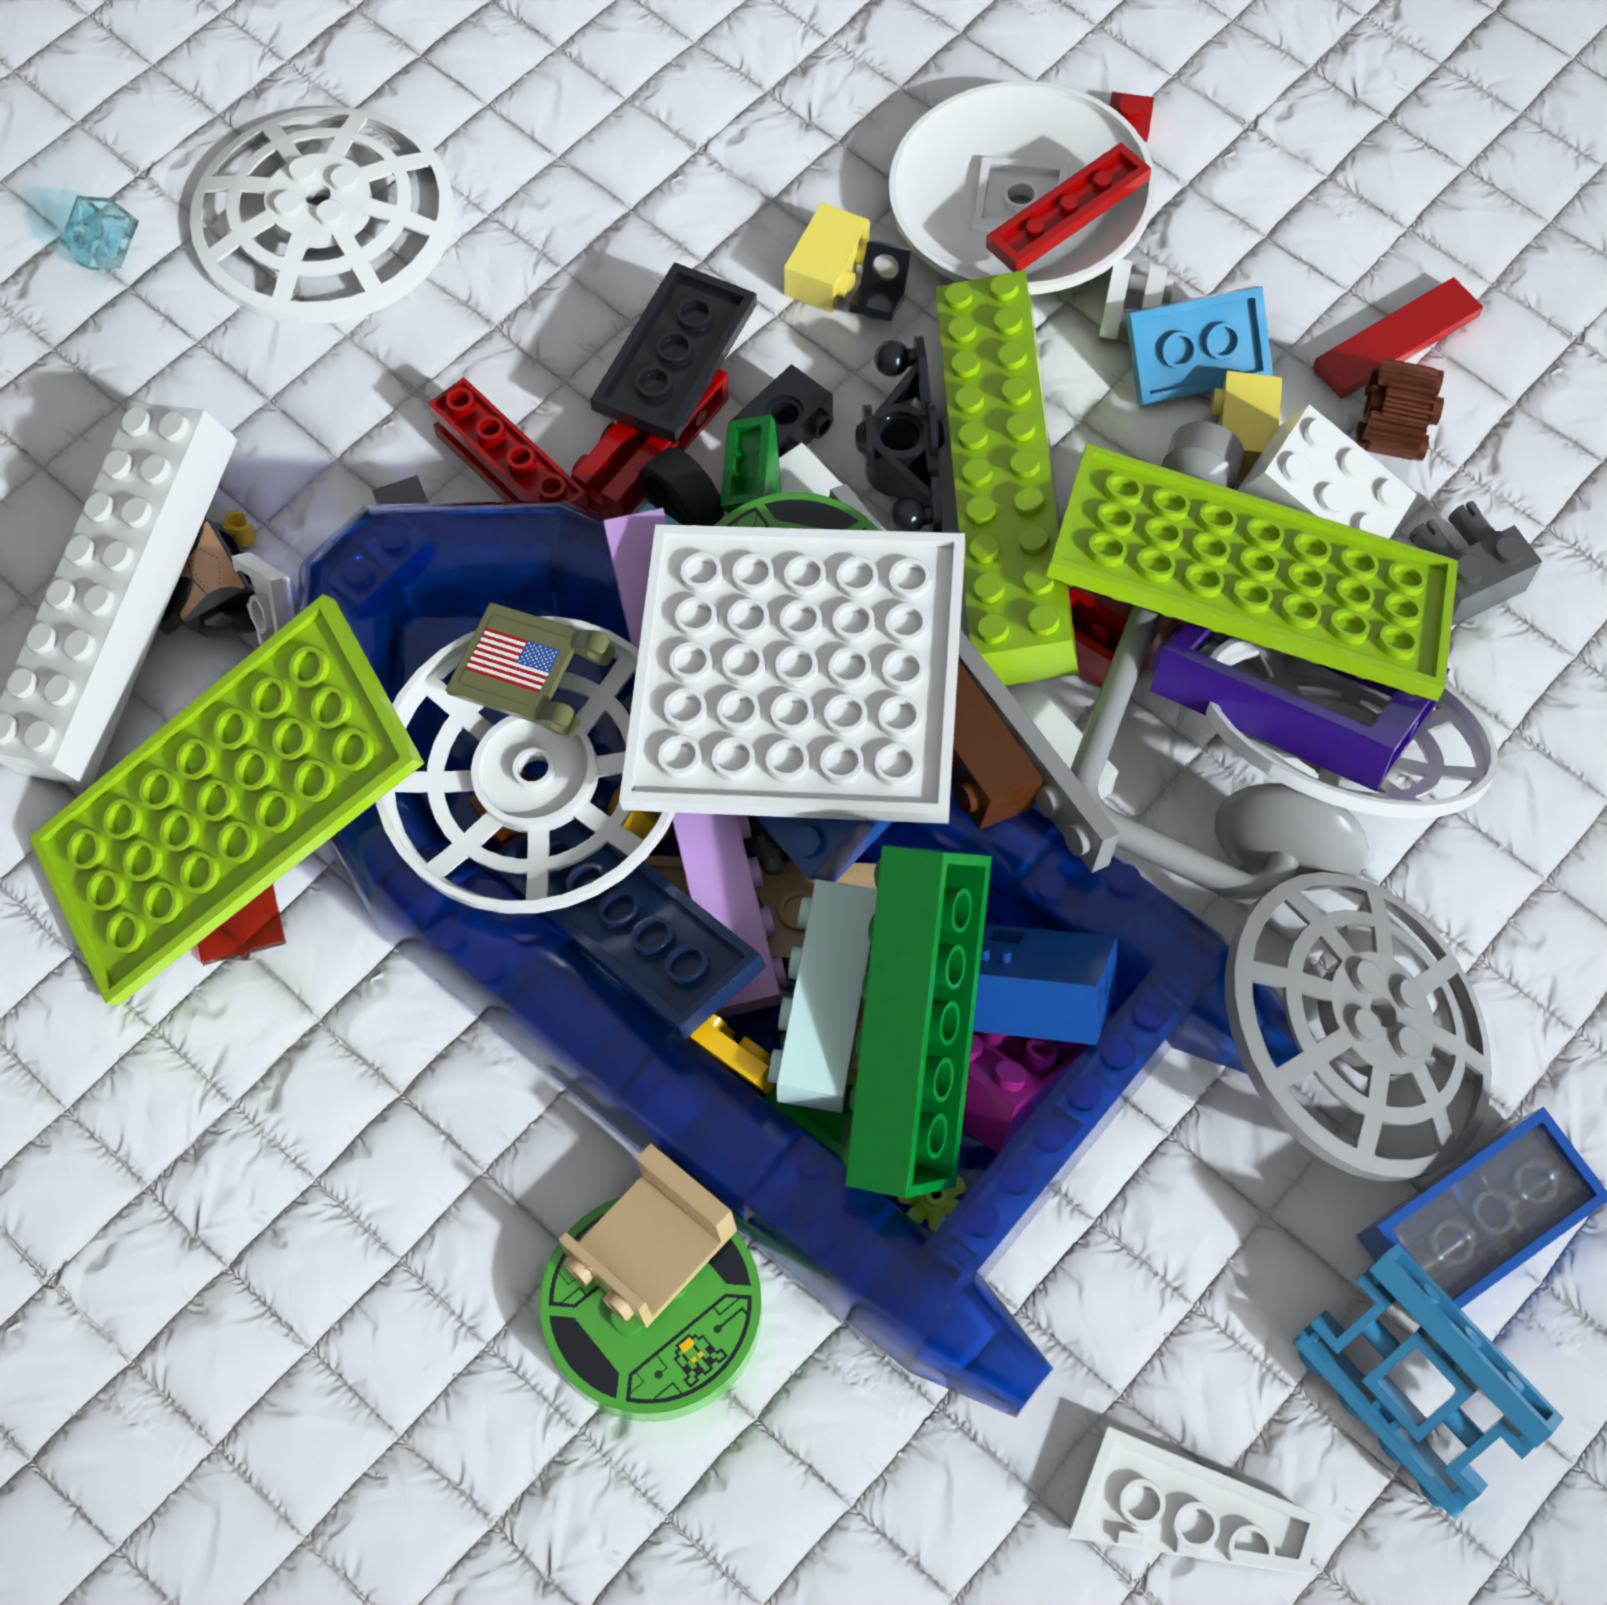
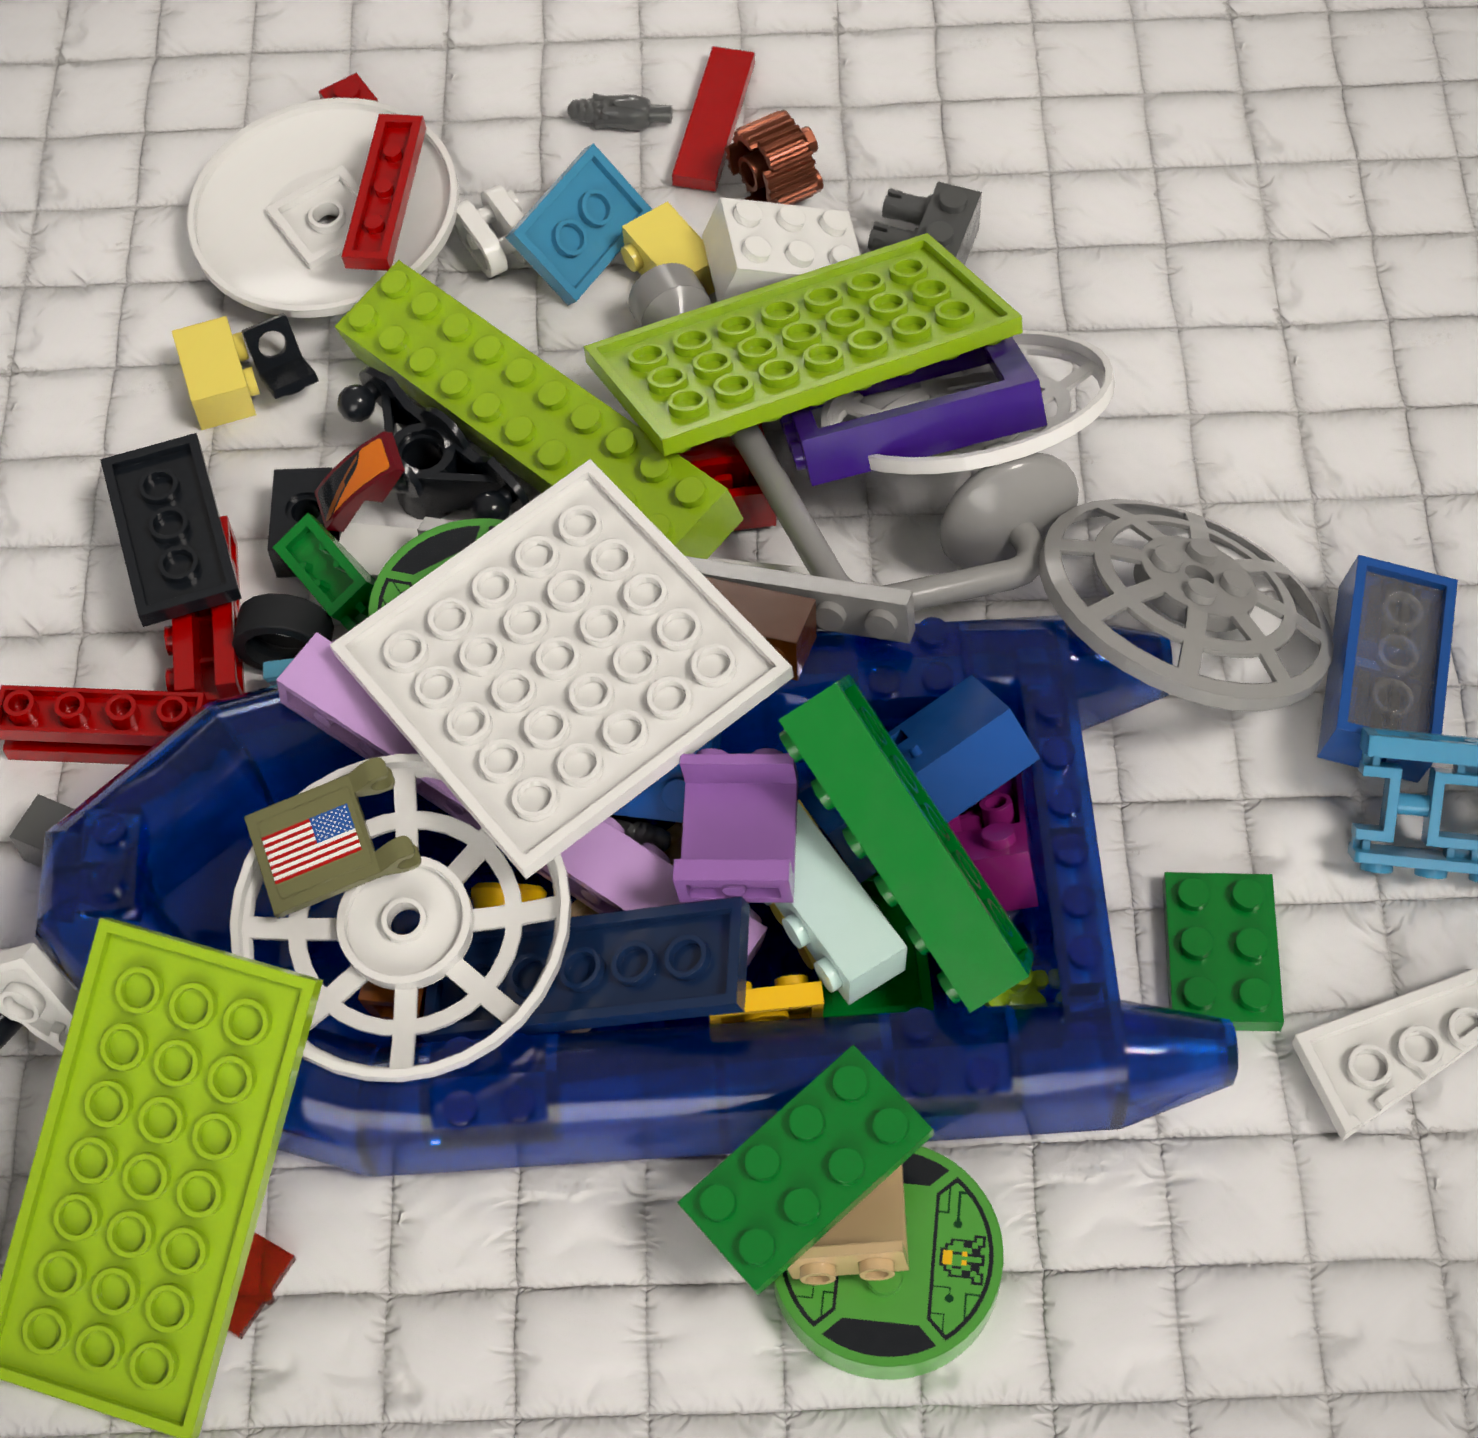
camera: 40 degrees left, 5 degrees down
none -> slope [314,431,405,532]
none -> dark grey piece [567,93,673,130]
none -> medium lavender panel [673,748,798,903]
none -> green plate [677,1044,934,1295]
none -> green plate [1162,872,1284,1032]

